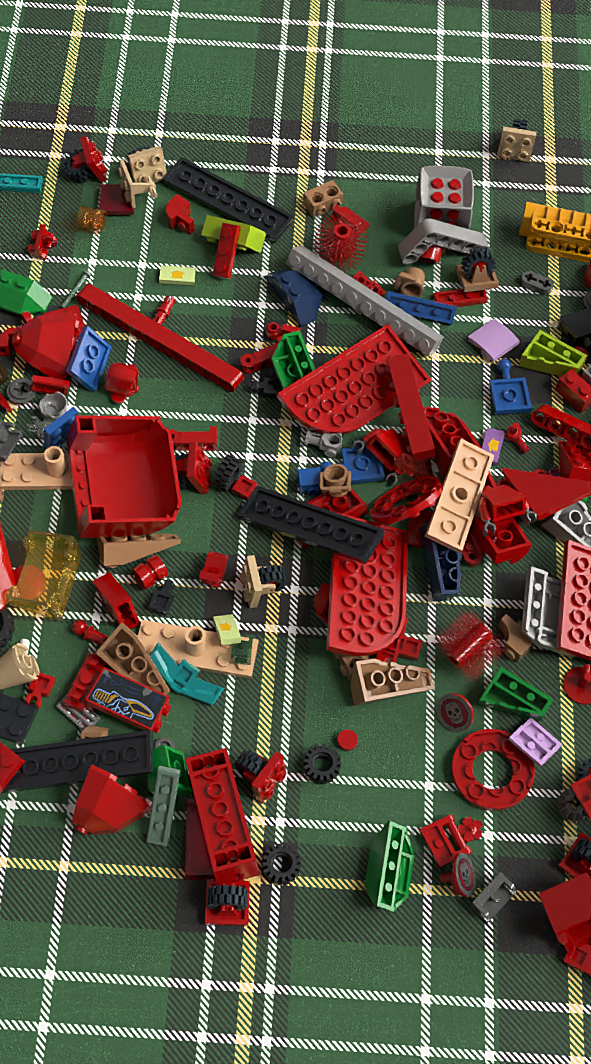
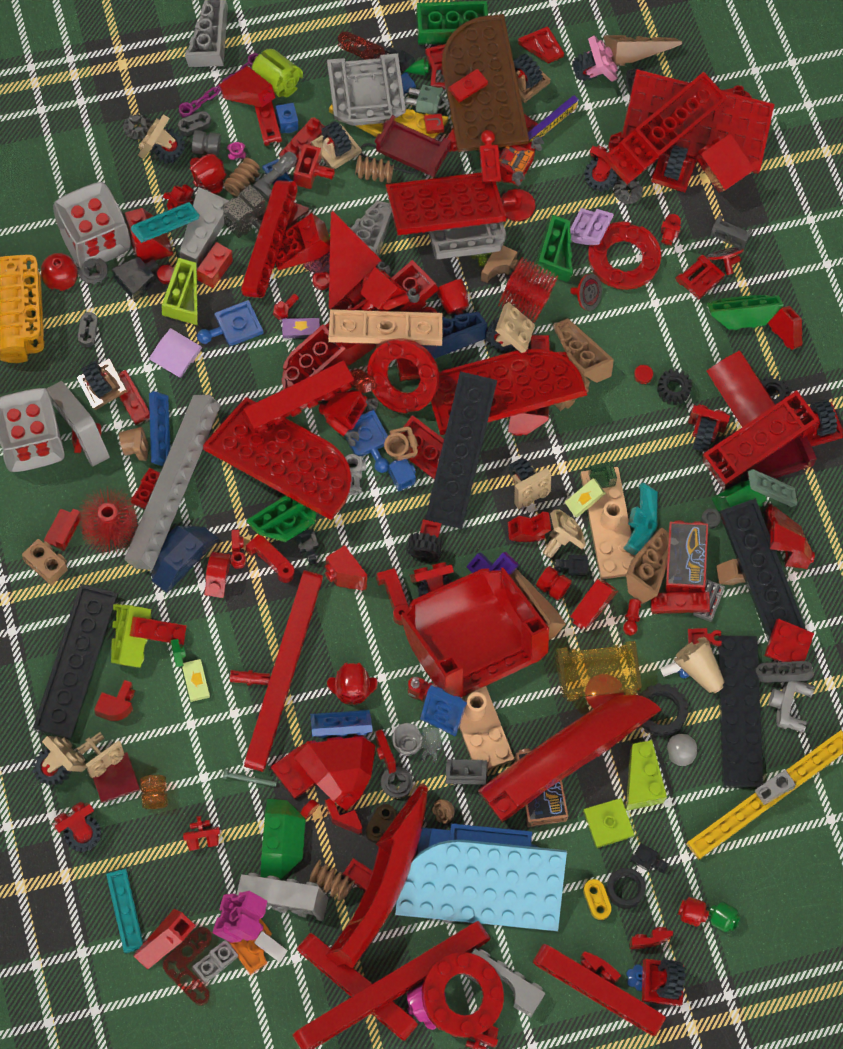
camera: 110 degrees left, 5 degrees up
red plant [458,816,483,842] -> none
none -> green plate [170,639,186,667]
none -> red brick [204,552,231,598]
none -> red slope [325,545,367,591]
none -> red helmet [437,278,469,315]
none -> dark purple plate [466,552,519,576]
none -> tan plate [486,302,535,353]
none -> tan piece [543,509,586,558]
none -> red hips [660,214,681,246]
none -> red slope [707,351,775,427]
none -> red slope [768,306,803,350]

